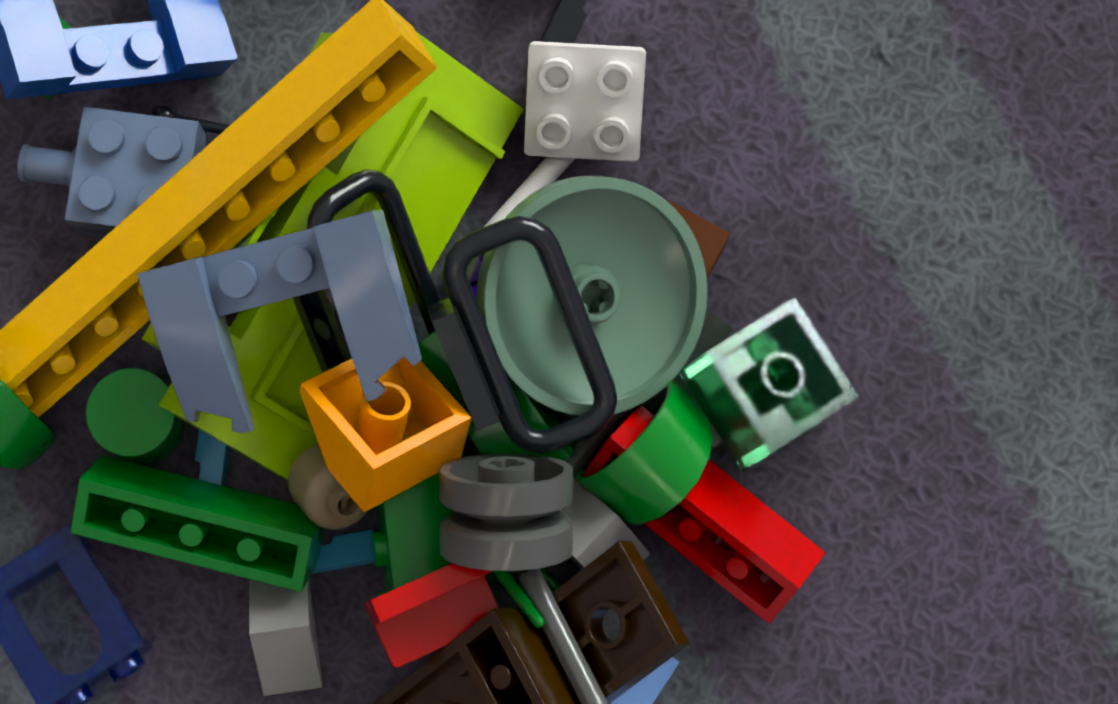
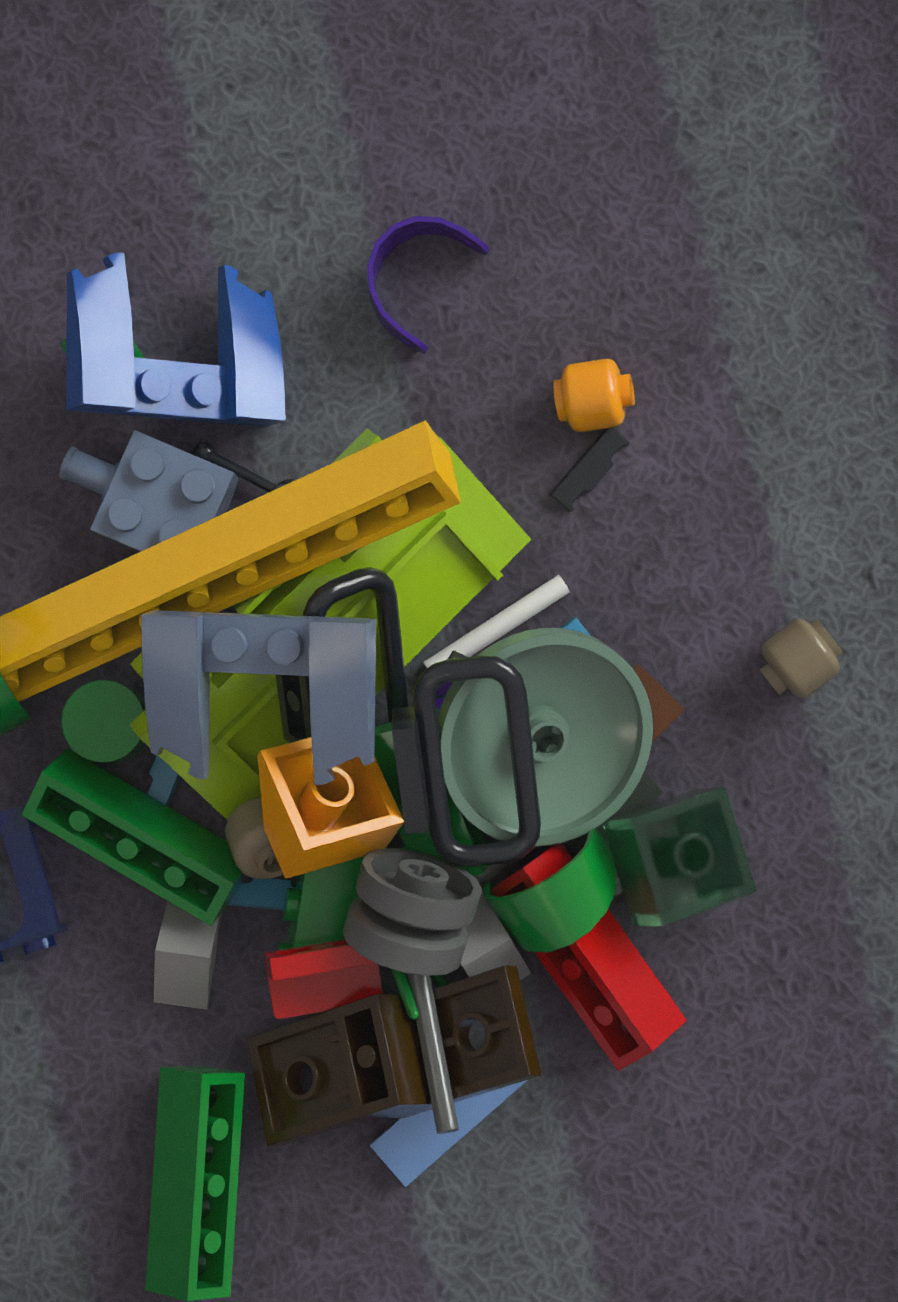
camera: 15 degrees right, 5 degrees up
white bracket [524,41,646,162] -> none
none -> dark tan head [760,618,843,699]

